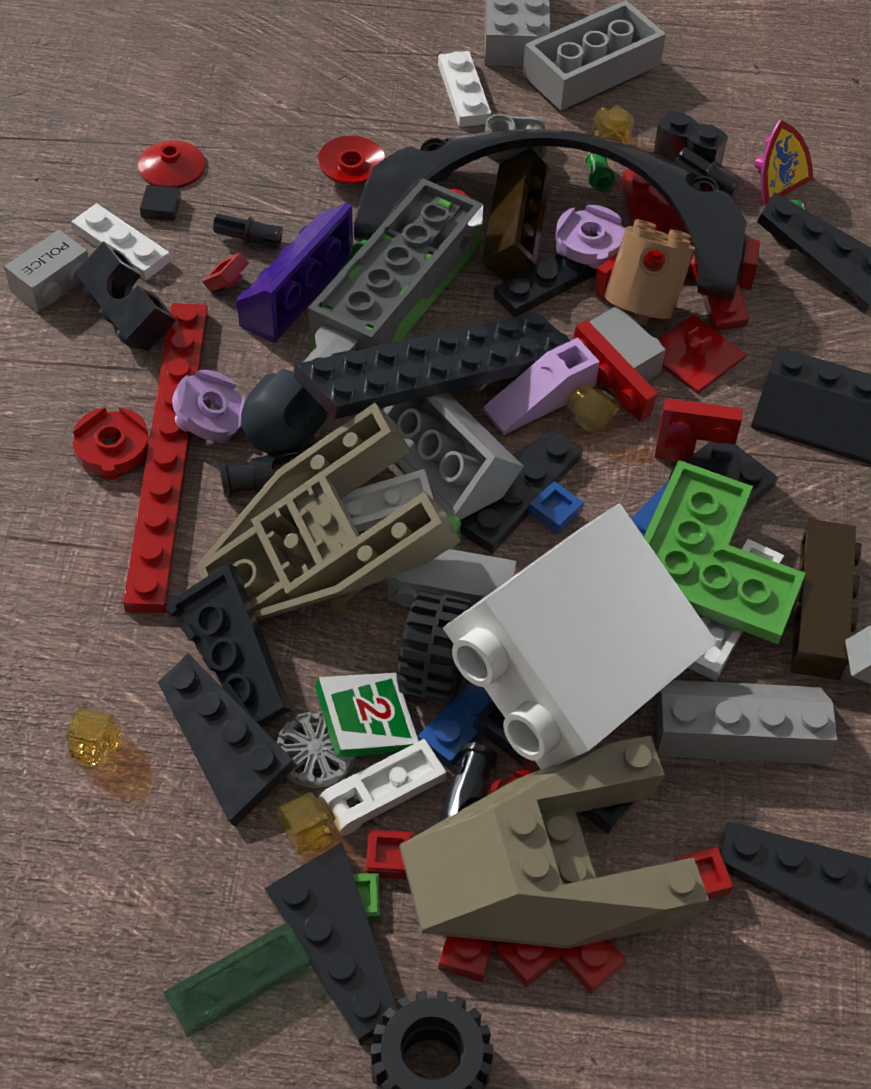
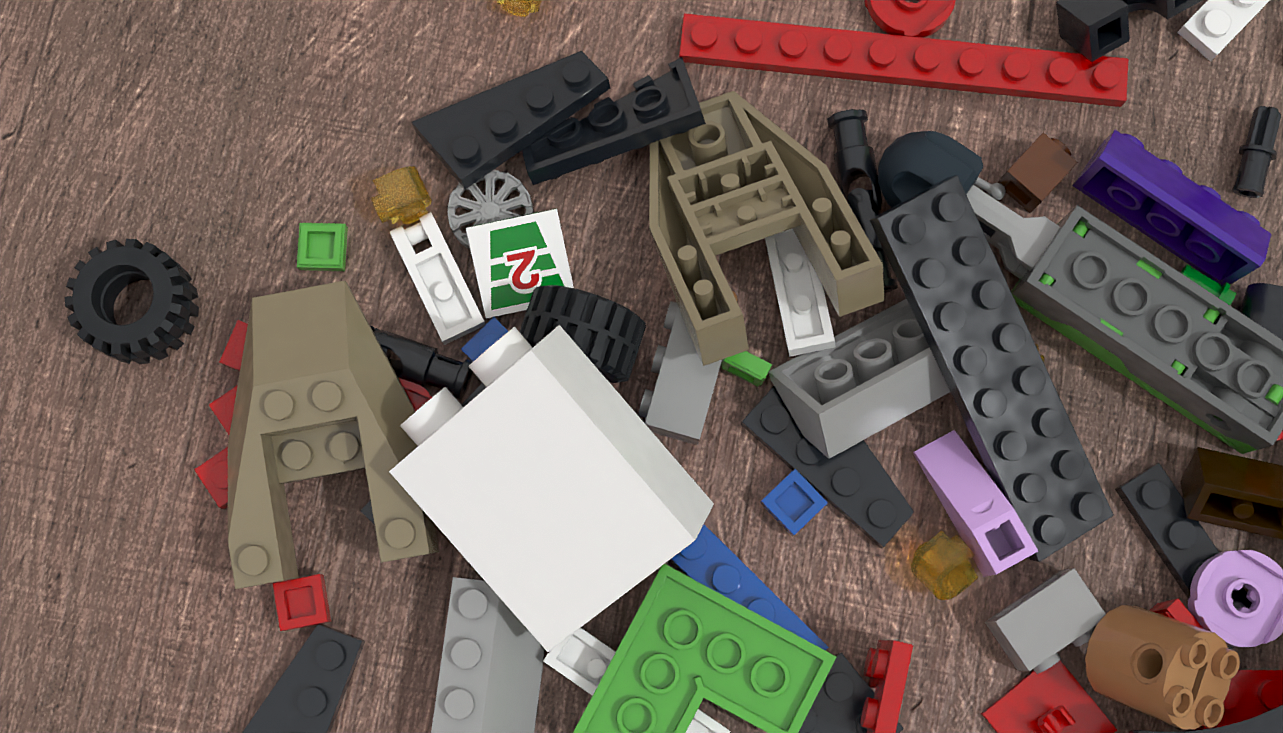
camera: 95 degrees right, 25 degrees up
clear green plate [163,922,311,1038] -> none
lavender plate [172,370,246,443] -> none
red plate [202,252,249,292] -> none
black wing [265,842,397,1045] -> none
red tile [366,830,413,879] -> none
red plate [572,320,658,422] -> none
none -> reddish brown brick [997,132,1078,213]

